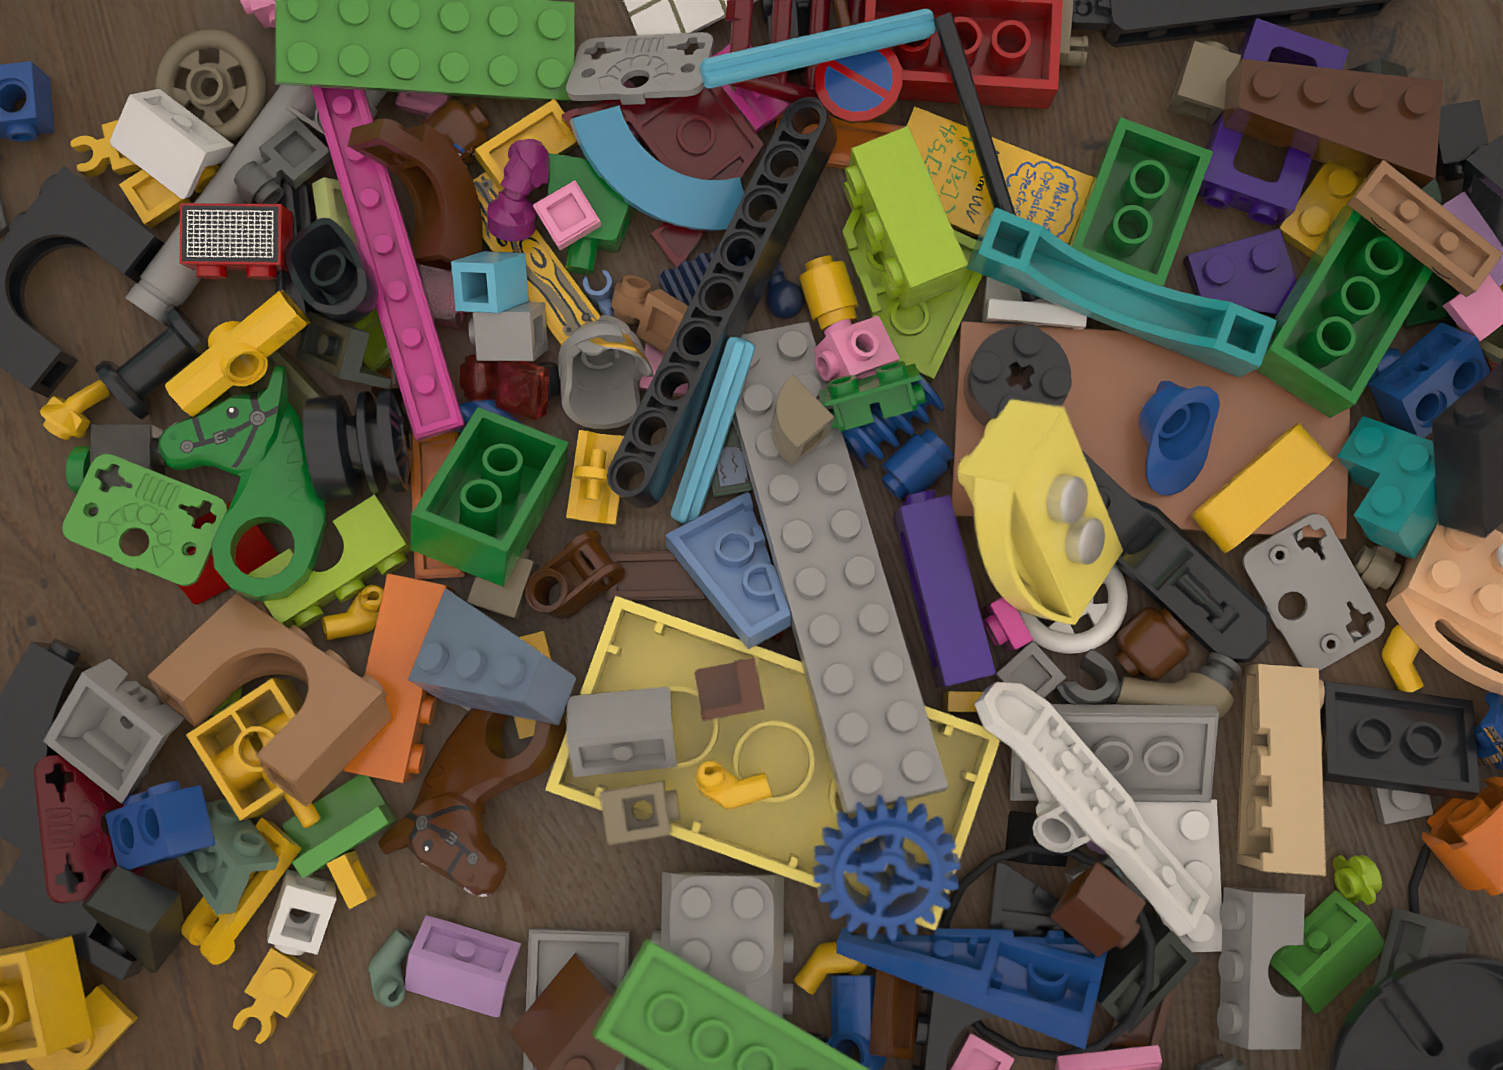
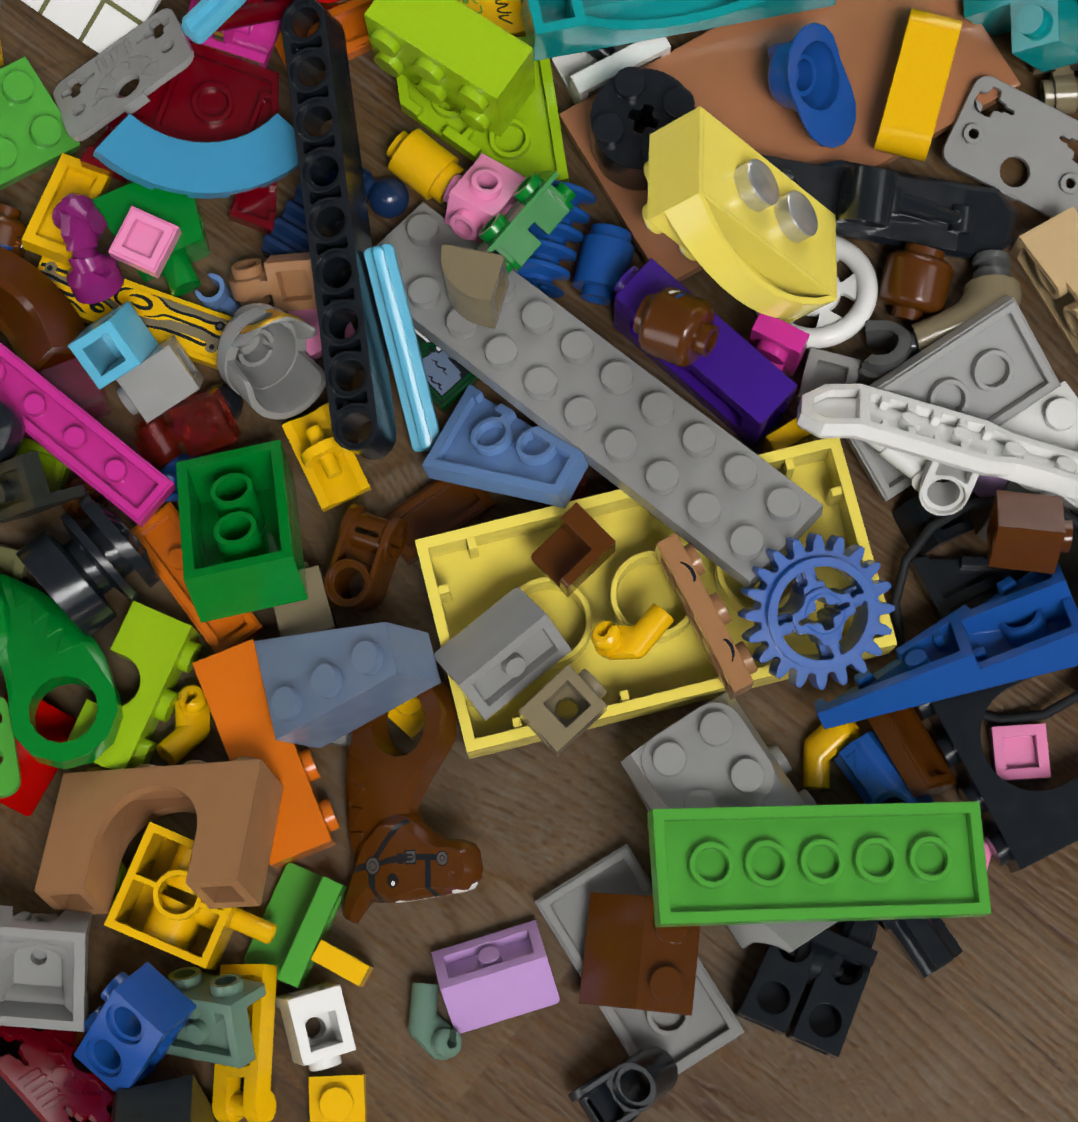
camera: 30 degrees left, 5 degrees down
none -> reddish brown head [633,286,719,367]
none -> medium nougat plate [655,533,757,700]

